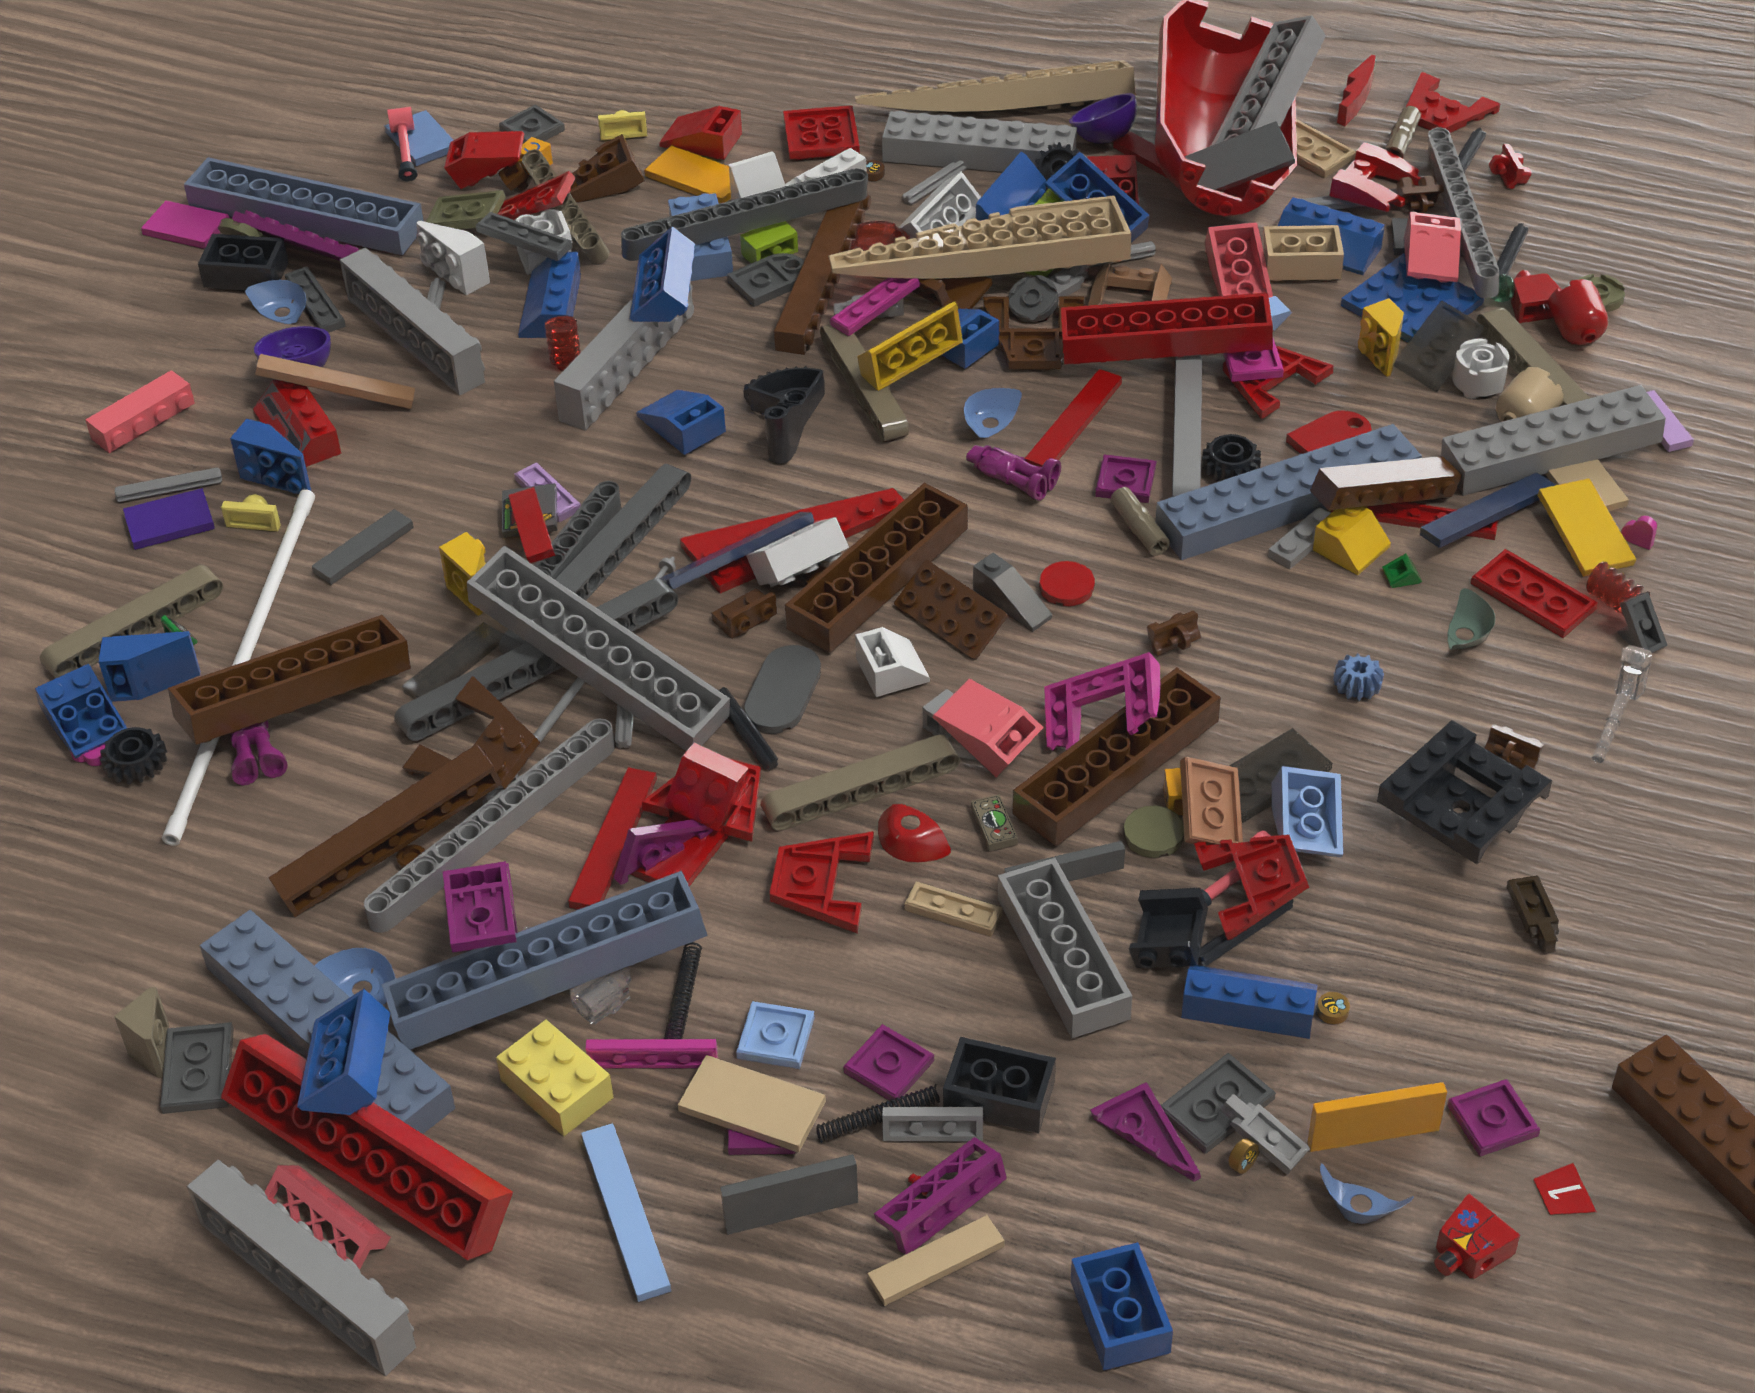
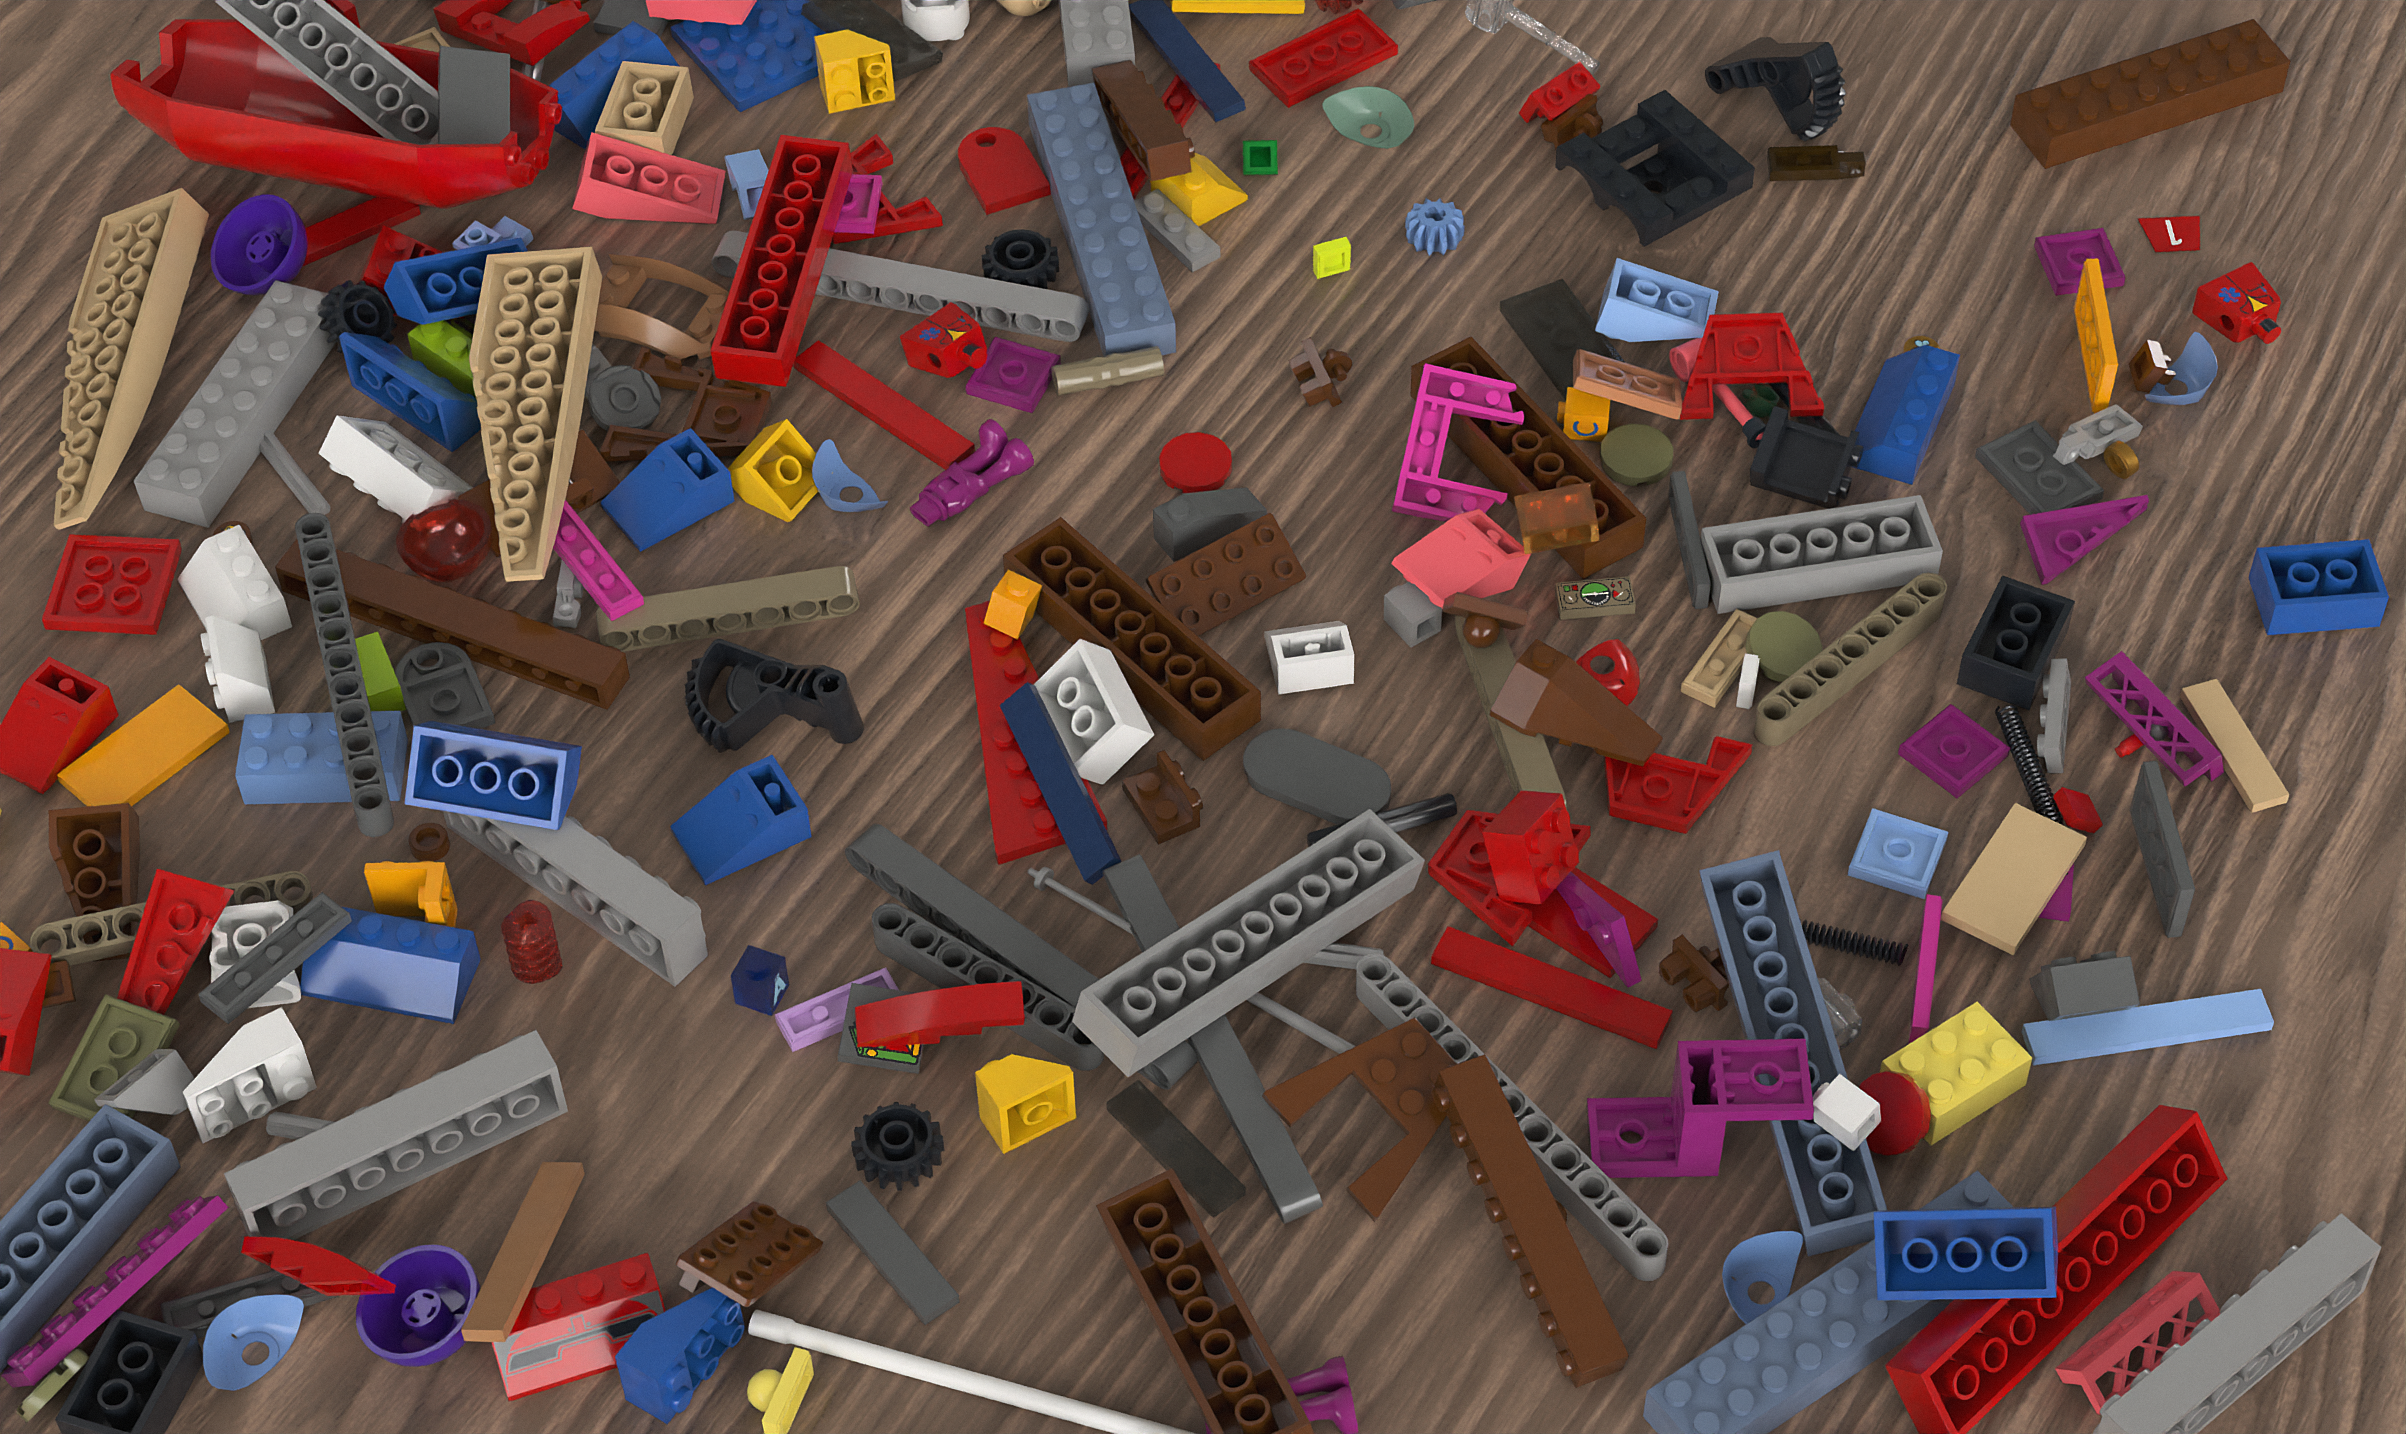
camera: 80 degrees left, 5 degrees up
yellow slope [857,302,963,391] -> none
none -> light grey slope [94,1049,195,1115]
none -> red slope [241,1236,396,1296]
none -> light orange bracket [364,861,458,928]
none -> light blue slope [452,216,533,250]
none -> reddish brown bracket [676,1201,823,1307]
none -> yellow slope [727,419,833,522]
none -> clear blue brick [731,945,790,1016]
none -> black gear [851,1102,944,1191]
none -> red torso [900,302,987,378]
none -> light orange brick [984,569,1042,639]
none -> neon yellow tile [1313,237,1351,279]
none -> reddish brown tile [1442,592,1528,648]
none -> reddish brown wedge [1489,639,1663,766]
none -> clear orange brick [1514,482,1599,555]
none -> red bracket [1519,62,1600,123]
none -> black arm [1705,37,1846,142]
none -> white tile [1736,653,1760,709]
none -> clear green plate [1742,385,1779,418]
none -> olive tile [1745,611,1822,682]
none -> dark tan beam [1754,573,1947,746]
none -> white brick [1813,1074,1881,1151]
none -> red tile [1858,1071,1931,1156]
none -> dark grey slope [2029,951,2140,1021]
none -> red tile [2053,787,2103,833]
none -> reddish brown tile [2128,340,2176,393]

